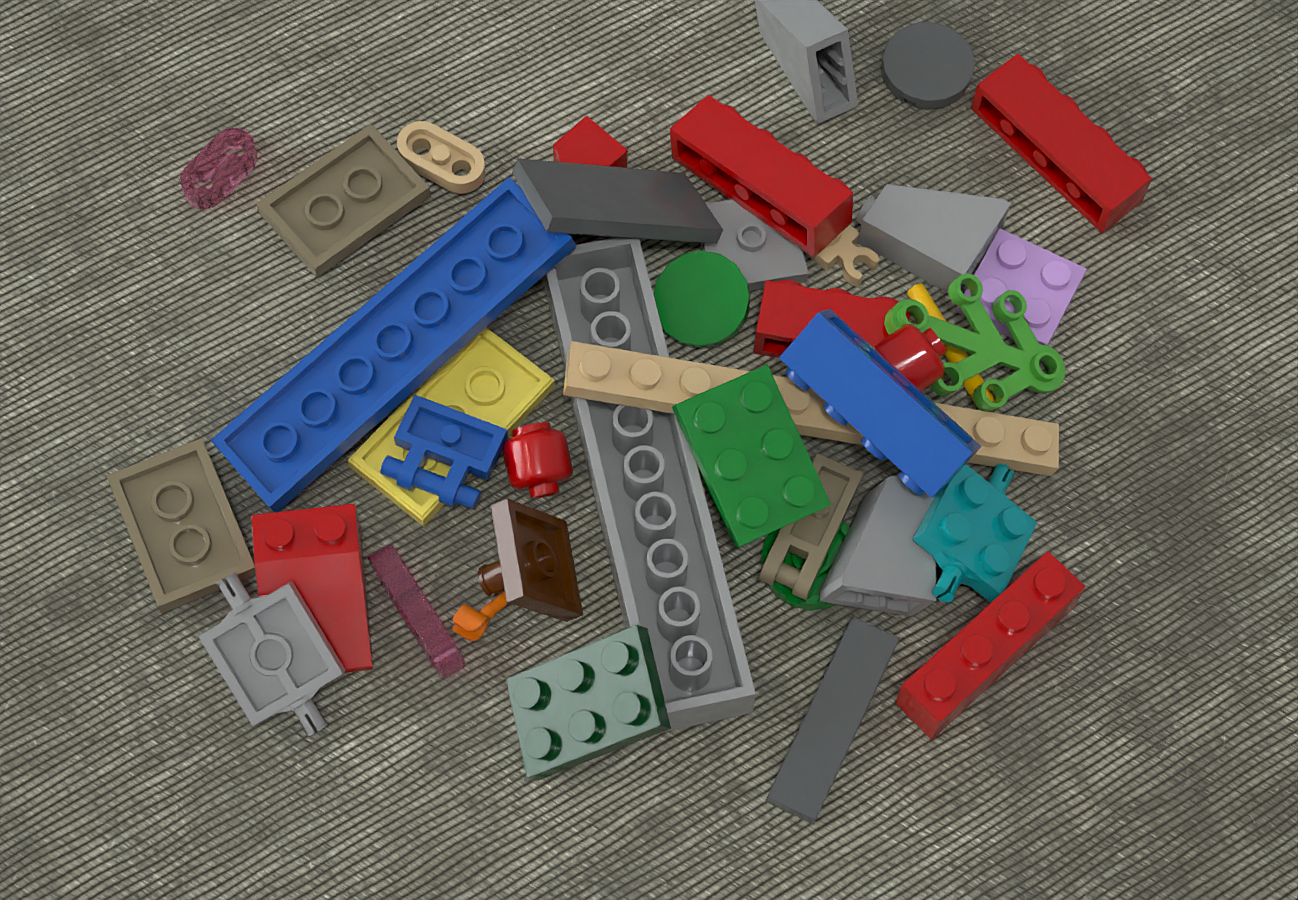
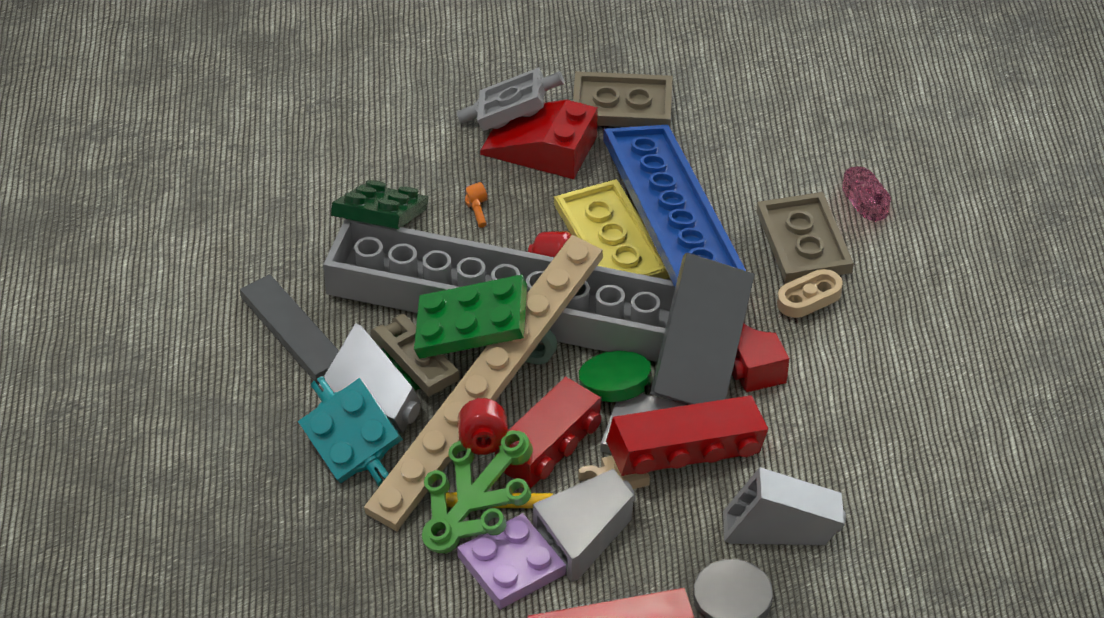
camera: 120 degrees right, 20 degrees down
clear pink beam [367,544,466,680] -> none
blue plate [380,395,508,510] -> none
reddish brown tile [478,498,583,622] -> none
blue brick [779,309,982,498] -> none
red brick [895,551,1086,740] -> none

